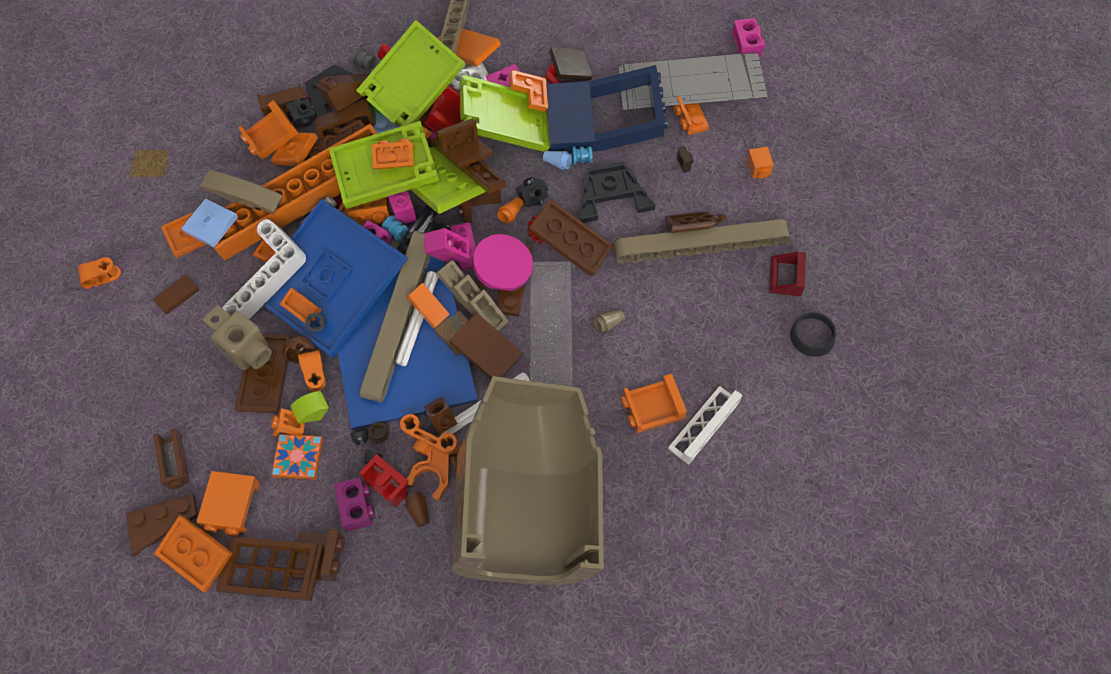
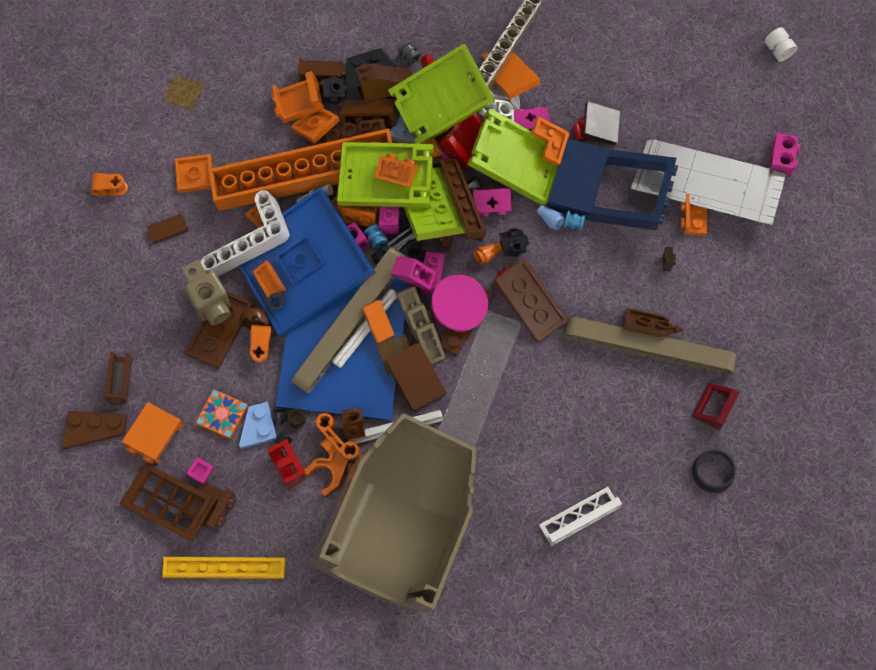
camera: 20 degrees right, 5 degrees up
orange tile [154,515,233,592] -> none
light blue plate [181,198,238,248] -> none
dark tan slope [200,170,283,215] -> none
orange bracket [270,408,305,436] -> none
lime brick [290,391,329,424] -> none
magenta brick [334,477,375,532] -> none
reddish brown cone [404,492,430,527] -> none
reddish brown bracket [437,119,493,167] -> none
black wing [581,162,655,223] -> none
dark tan cone [593,309,625,333] -> none
orange panel [620,374,687,433] -> none
orange brick [747,147,774,179] -> none
none -> yellow tile [162,557,286,579]
none -> dark pink tile [186,457,215,485]
none -> light blue wing [239,402,277,449]
none -> dark pink brick [472,187,512,216]

